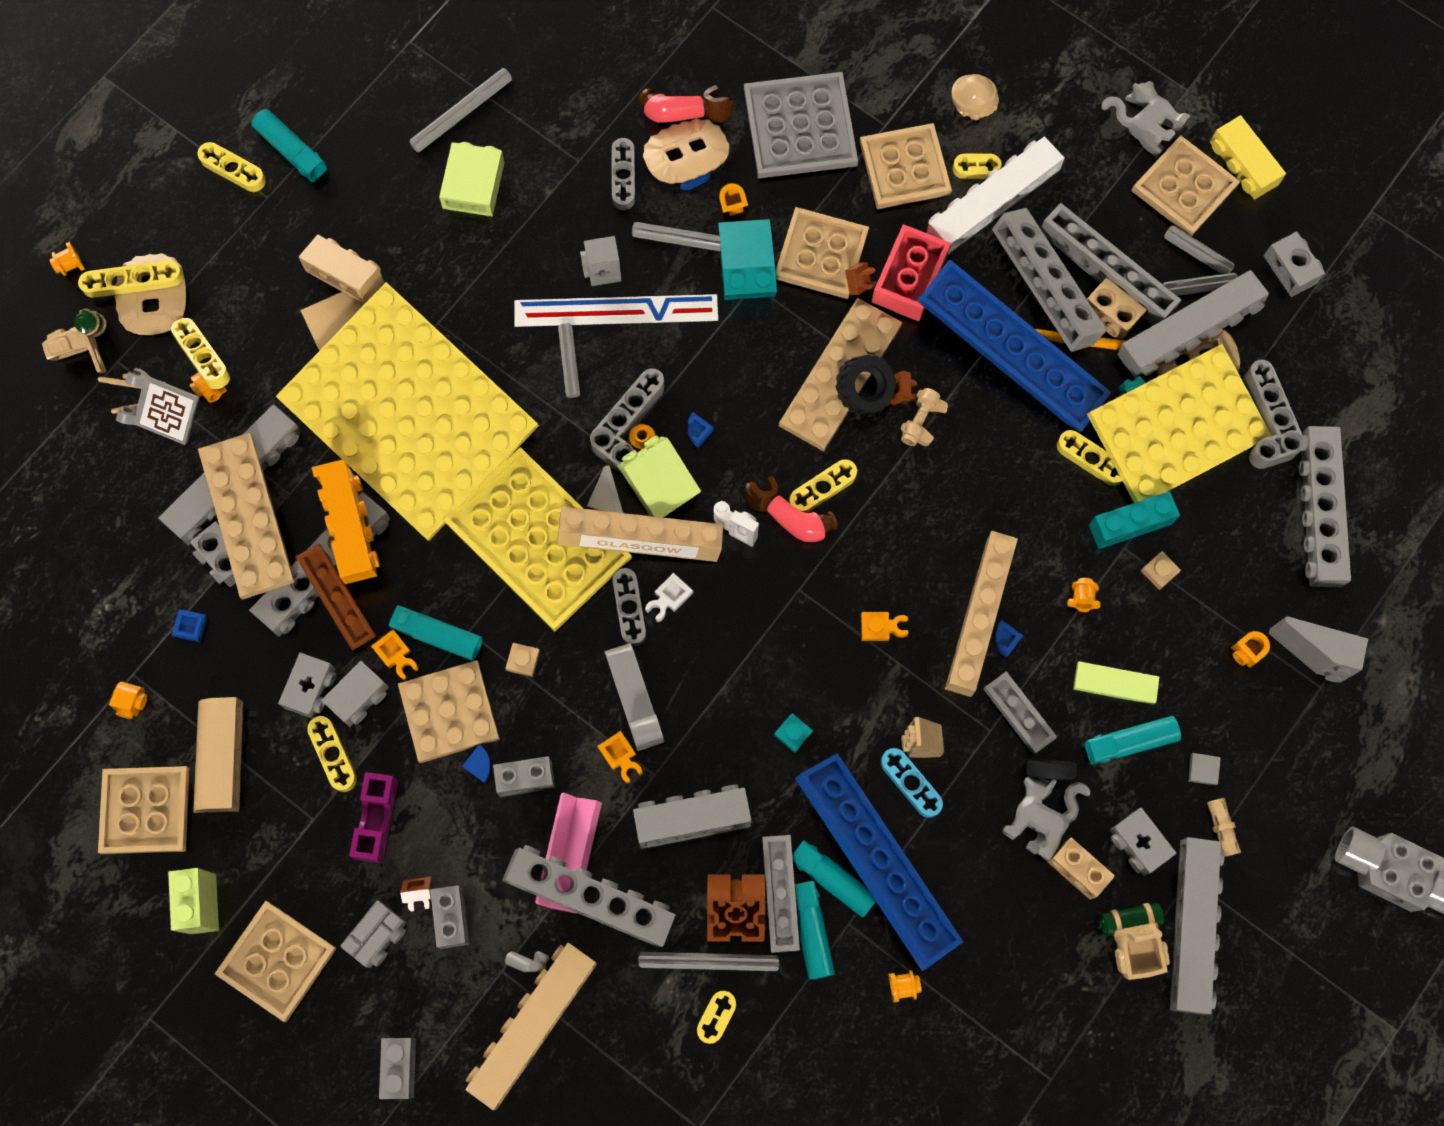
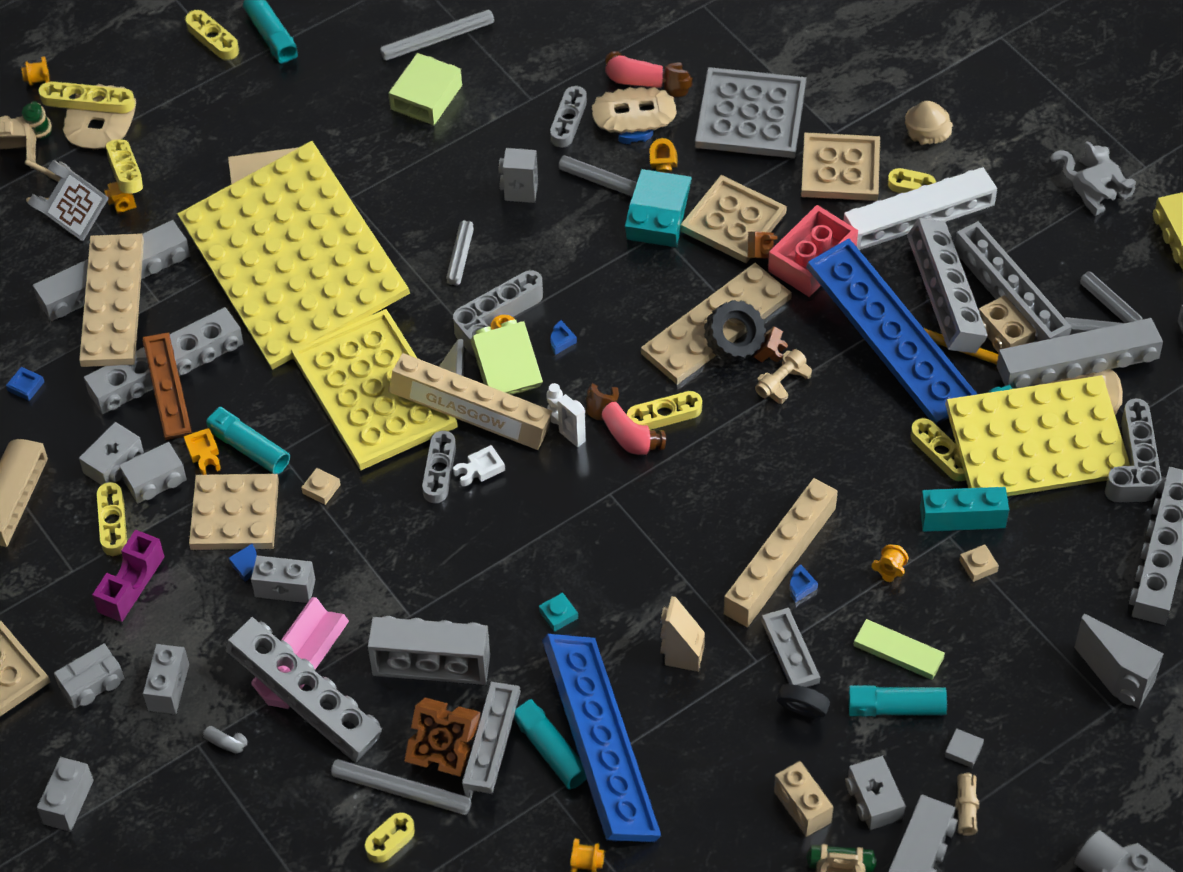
camera: 20 degrees right, 20 degrees down
light grey brick [190,521,236,587] -> none
tan brick [299,235,384,304] -> none
light orange wedge [312,459,380,584] -> none
tile [401,876,433,911] -> none
tan brick [465,943,597,1110] -> none
white sticker [515,294,718,327] -> none
light orange plate [598,731,643,784] -> none
light grey beam [605,643,664,751] -> none
teal piece [795,881,835,980] -> none
light orange plate [861,612,908,641] -> none
medium azure beam [881,748,943,818] -> none
light grey animal [1002,776,1091,861] -> none
tan plate [1131,135,1240,237] -> none
light orange plate [1231,631,1270,668] -> none

